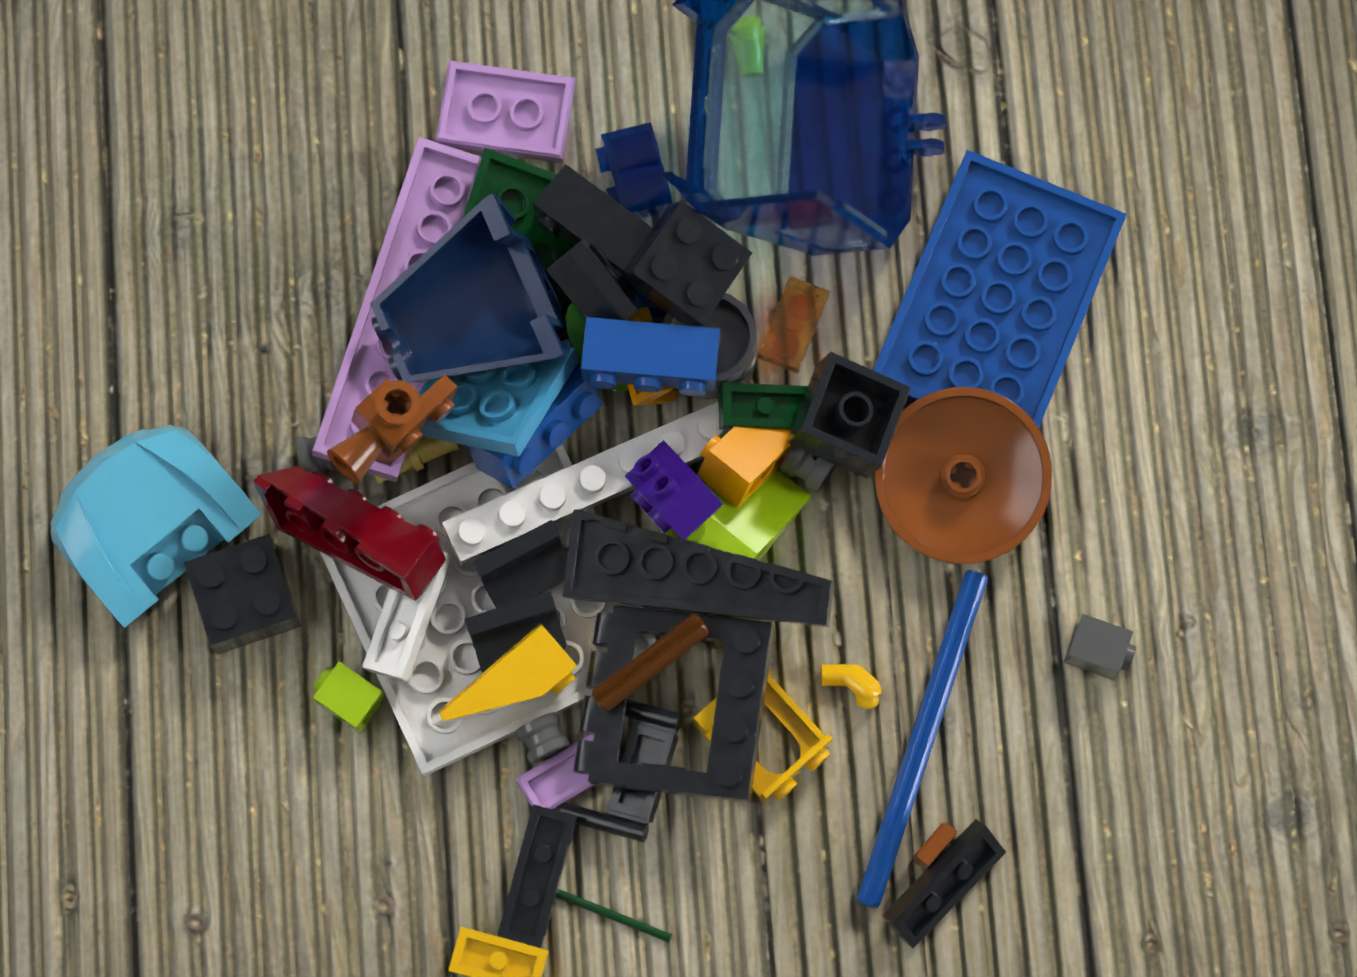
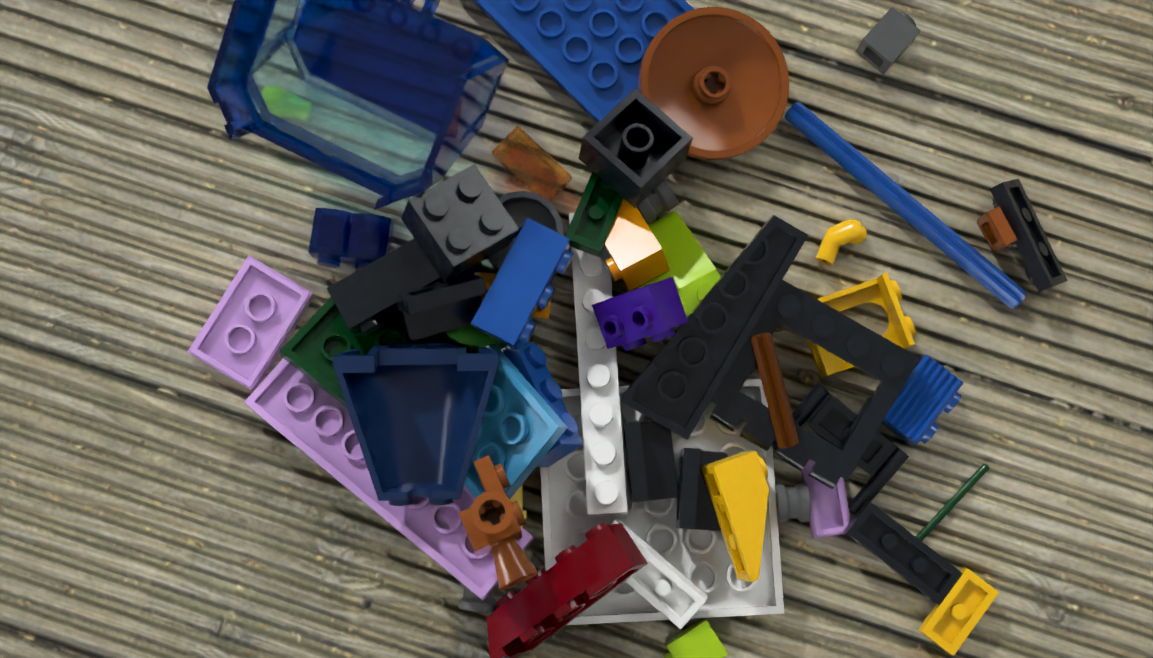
camera: 65 degrees left, 5 degrees up
none -> blue brick [881,354,963,446]

